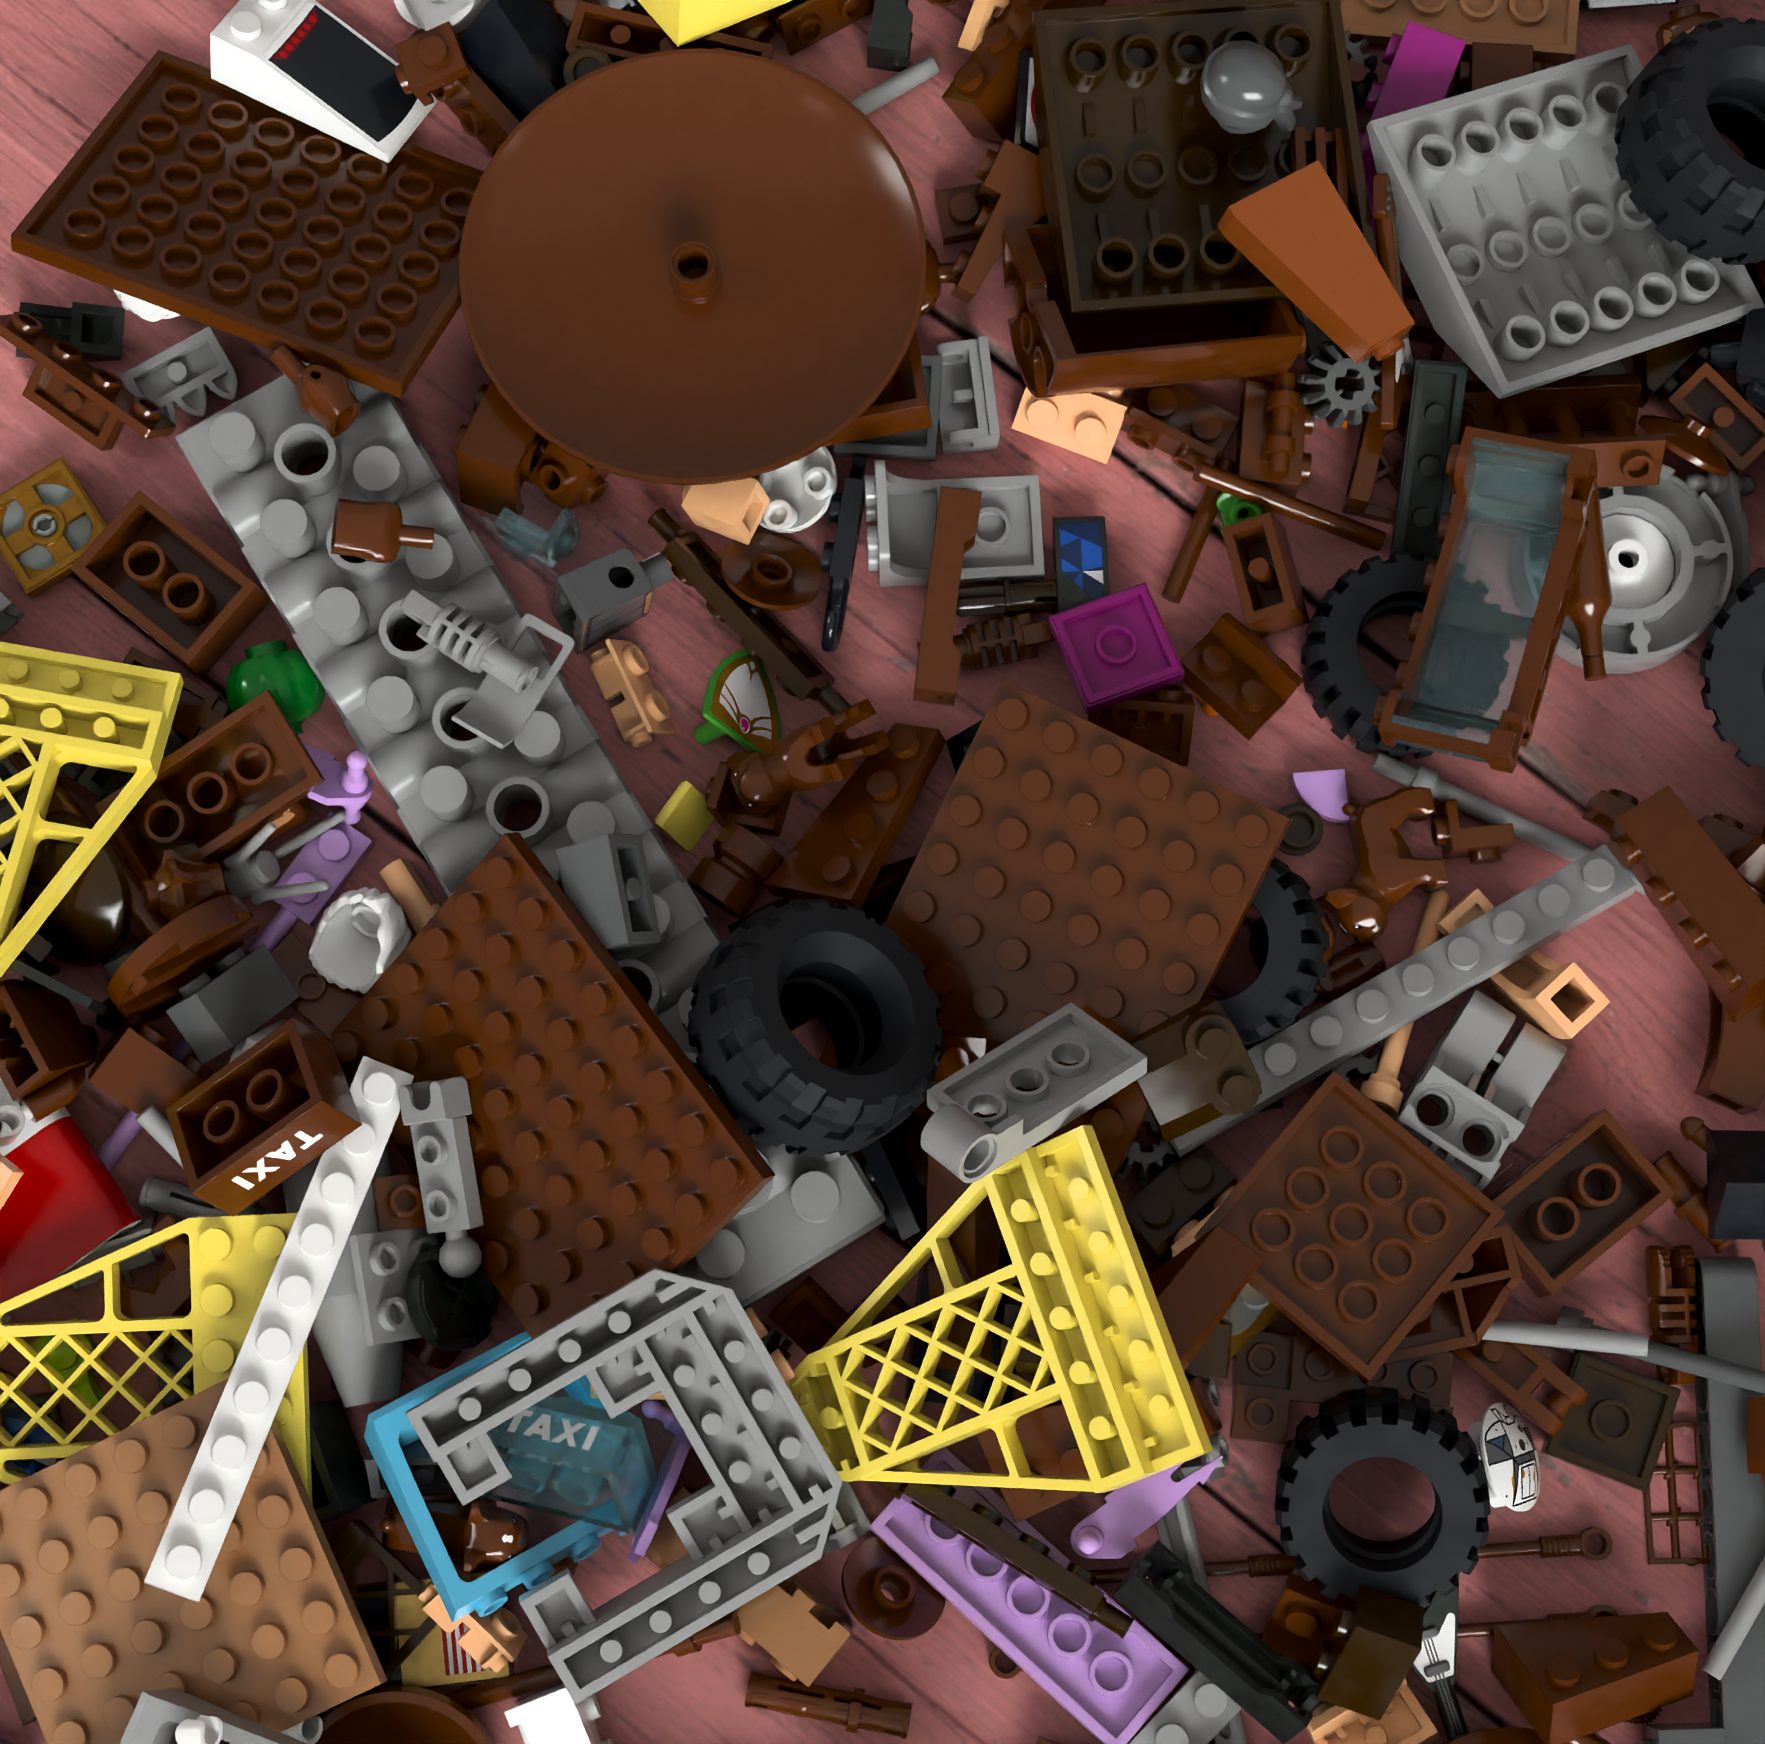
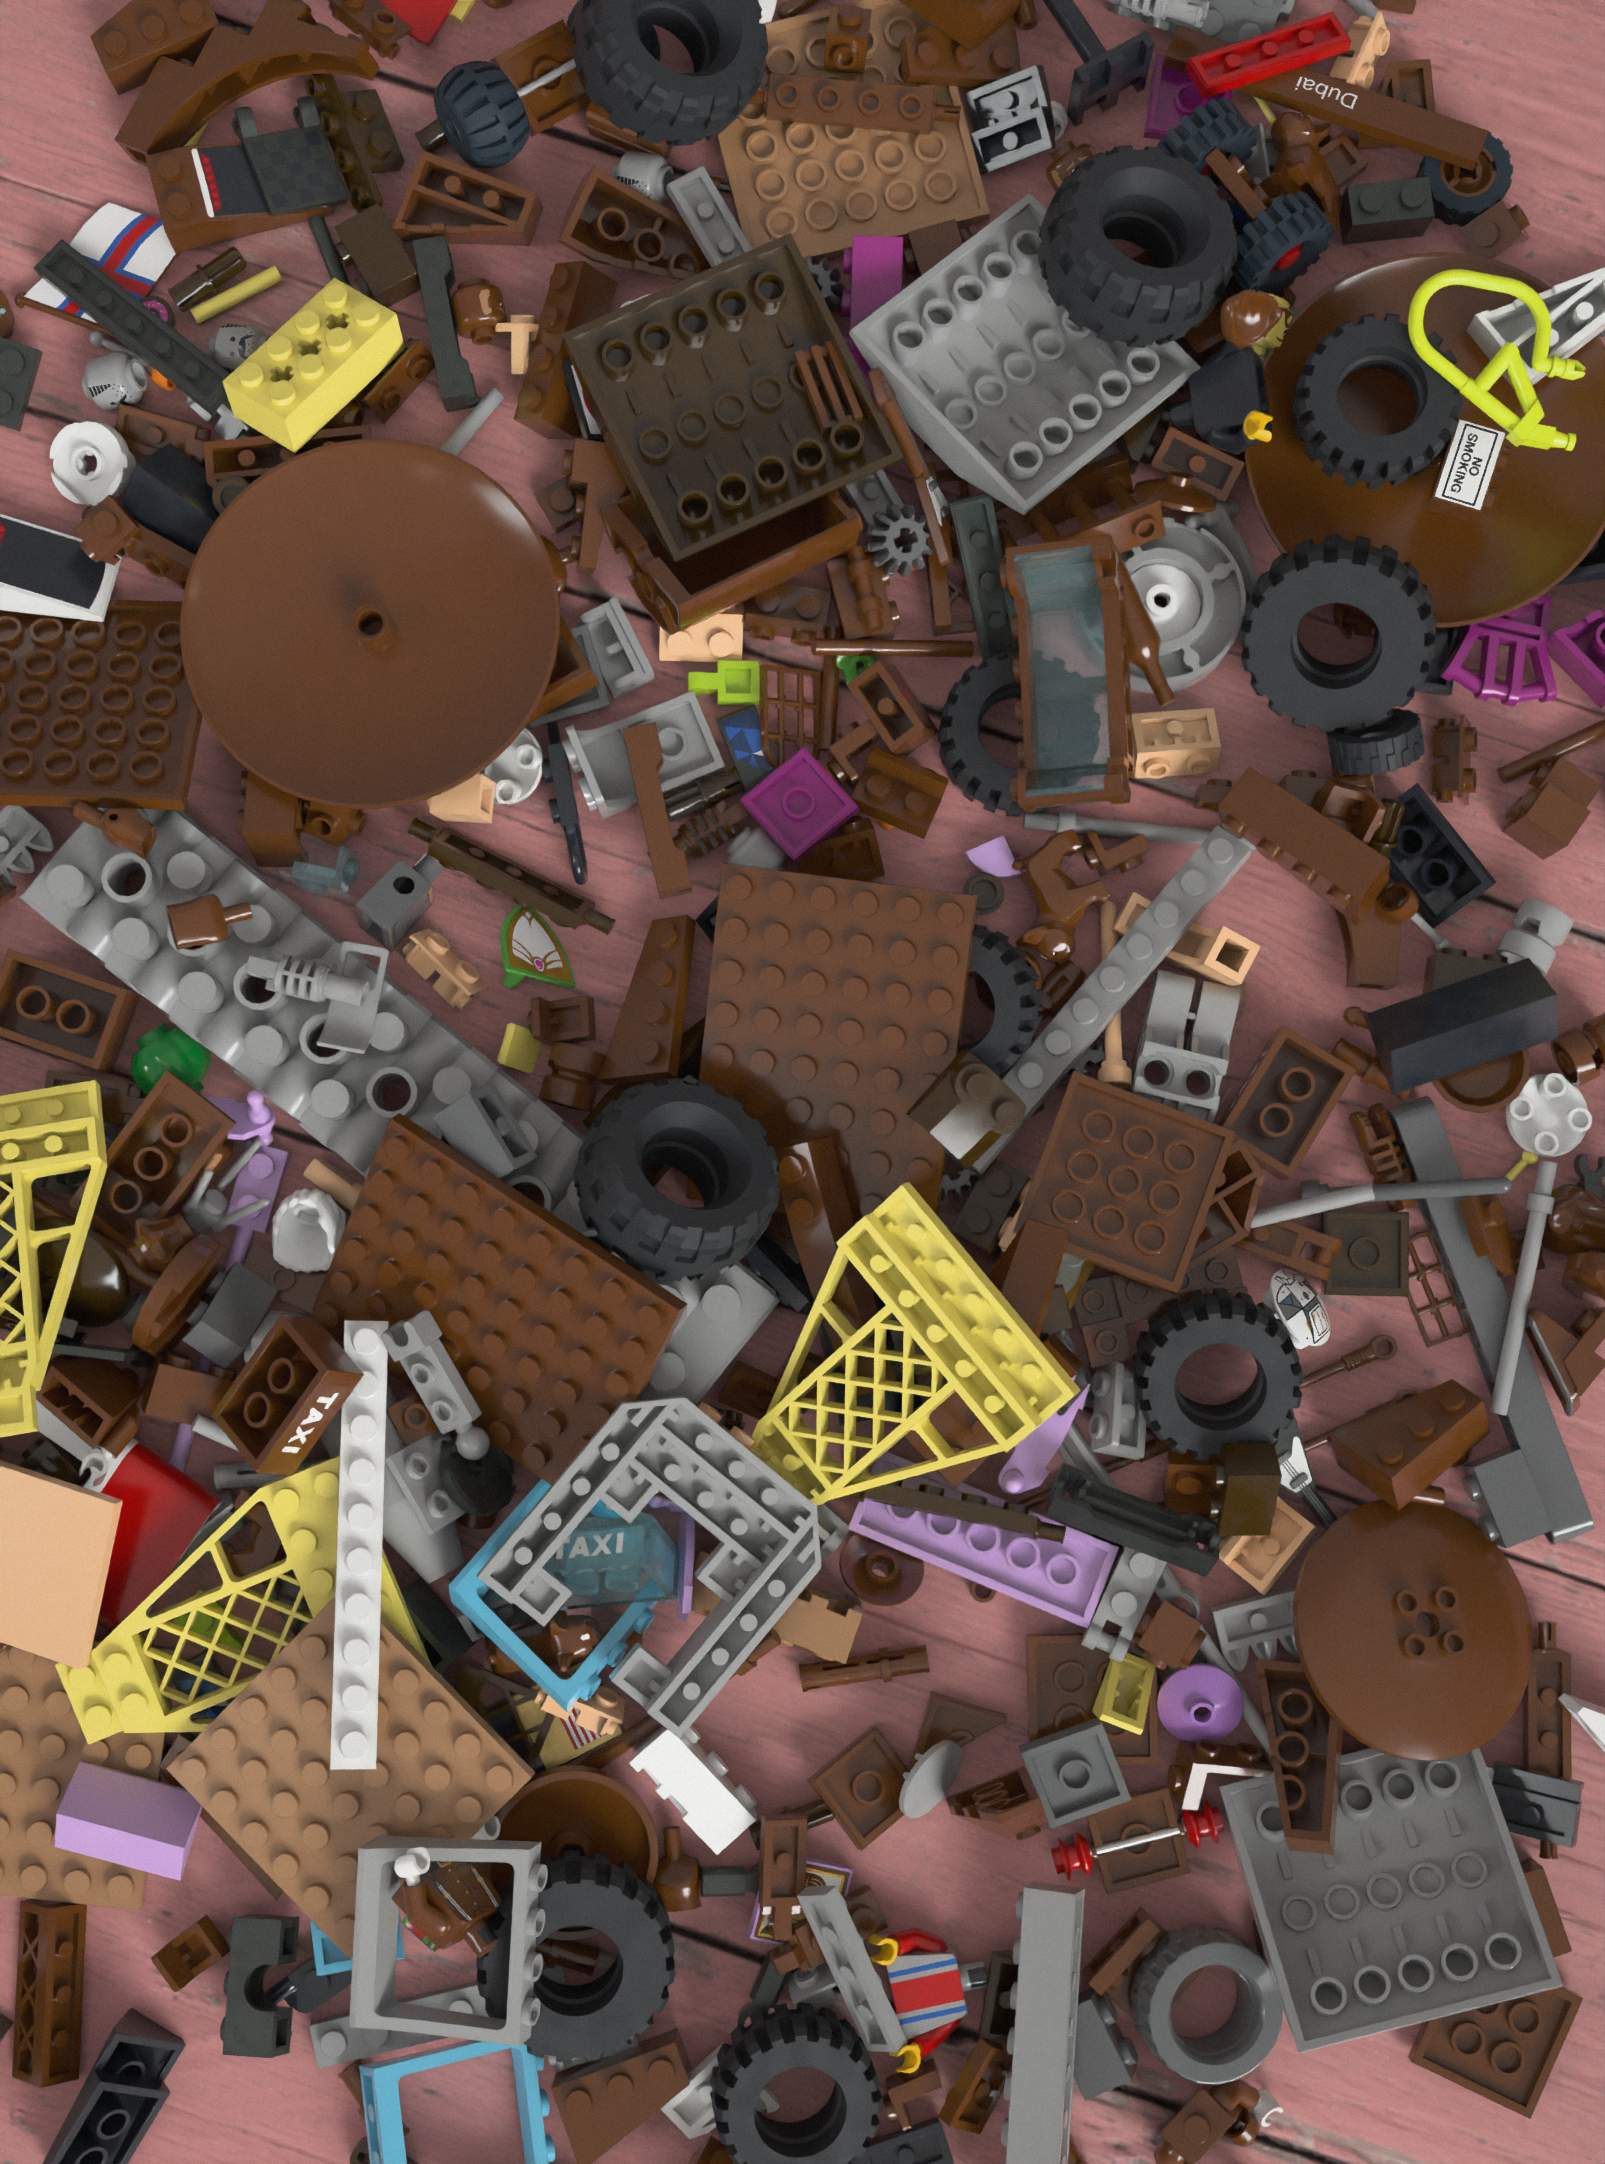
camera: 20 degrees left, 5 degrees up
reddish brown dish [721,533,823,611] -> none
reddish brown animal [726,699,890,816] -> none
light grey hinge [920,1002,1147,1183] -> none
dark grey hat [1200,40,1303,134] -> none
dark orange slope [1217,160,1415,364] -> none
reddish brown piece [1348,61,1366,86] -> none
none -> lime plate [688,660,759,705]
none -> light grey head [725,826,787,870]
none -> reddish brown window [759,664,821,770]
none -> reddish brown bracket [826,719,879,788]
none -> light grey bracket [1089,1361,1146,1460]
none -> light nougat bracket [1132,708,1221,779]

